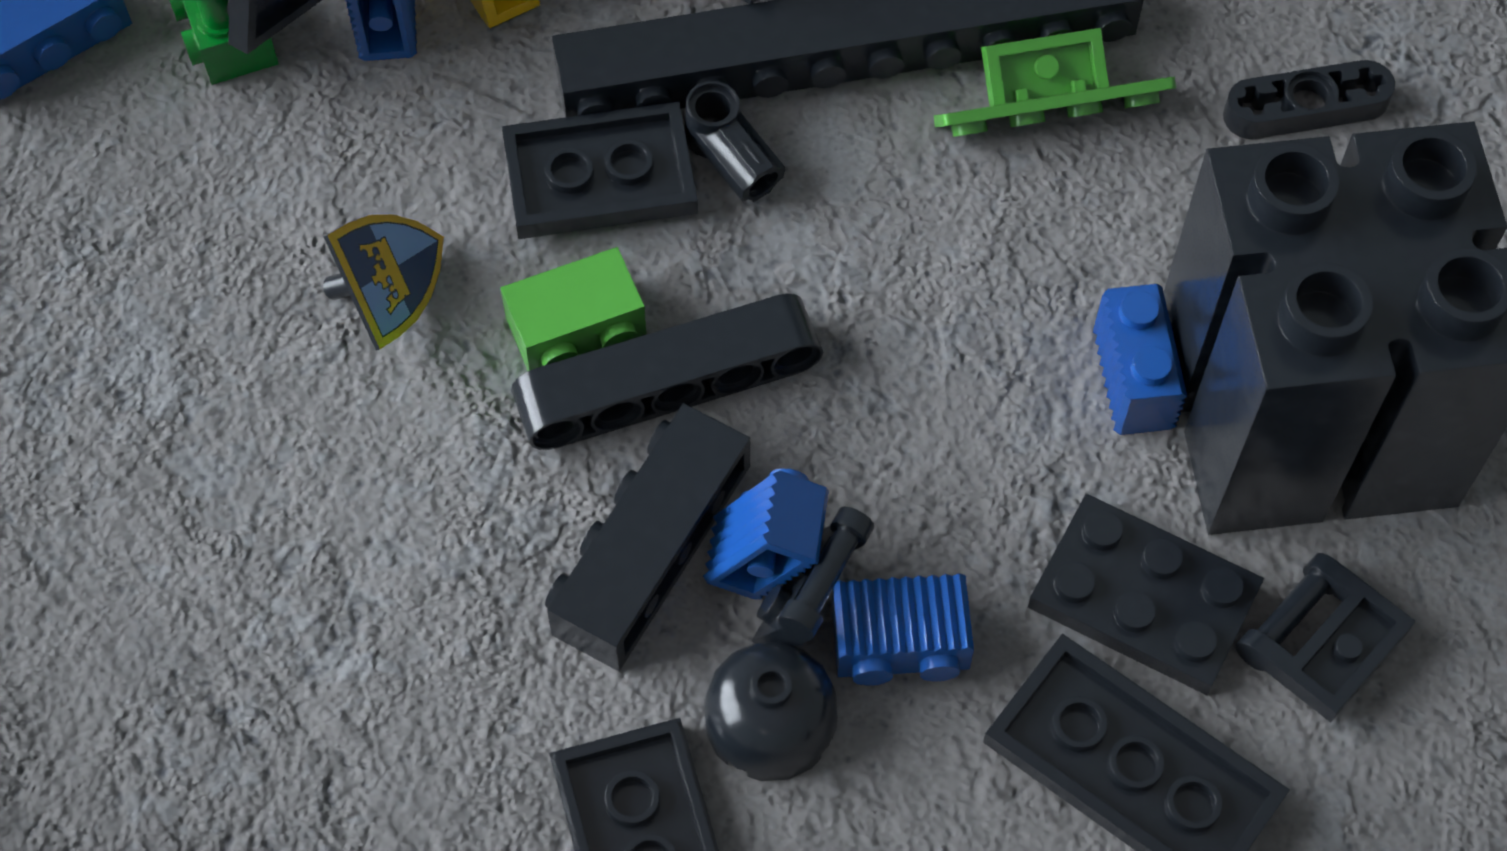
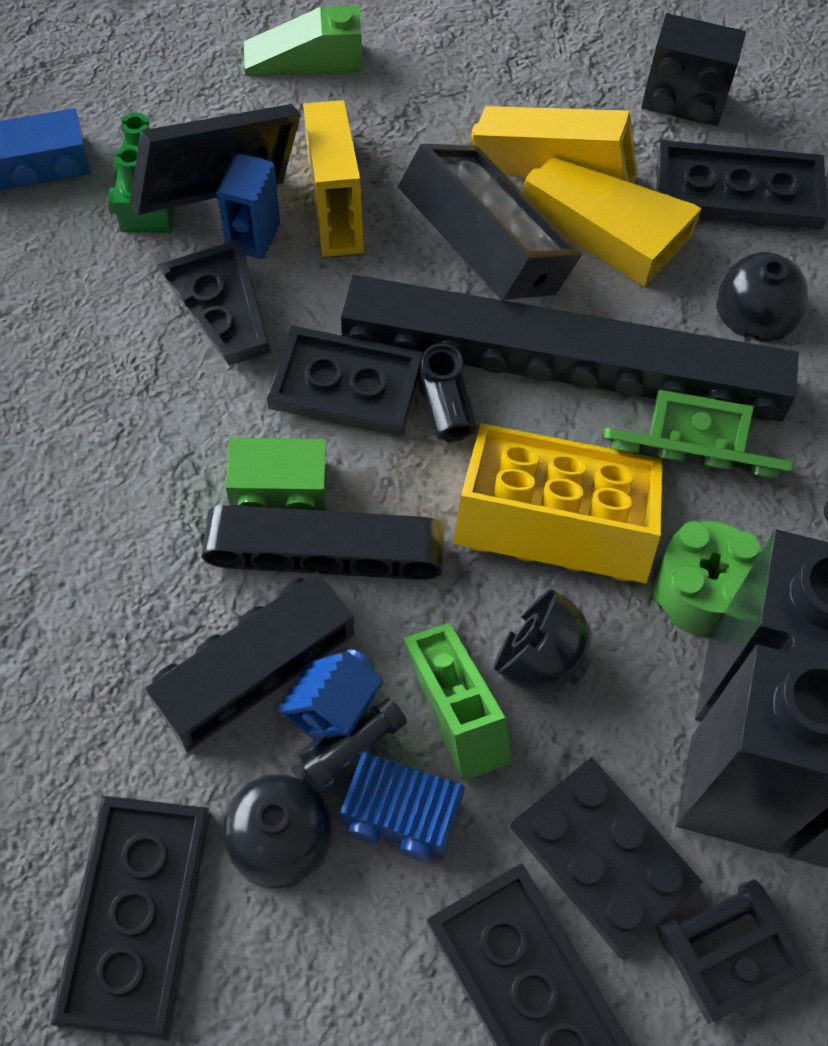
camera: 20 degrees right, 0 degrees up
shield [323,214,444,350] -> none
blue brick [1093,284,1188,435] -> none
none -> black wing [157,239,272,366]
none -> bright green slope [403,622,512,781]
none -> yellow slope [453,423,662,584]
none -> black cylinder [494,589,591,693]
none -> bright green brick [653,521,761,636]

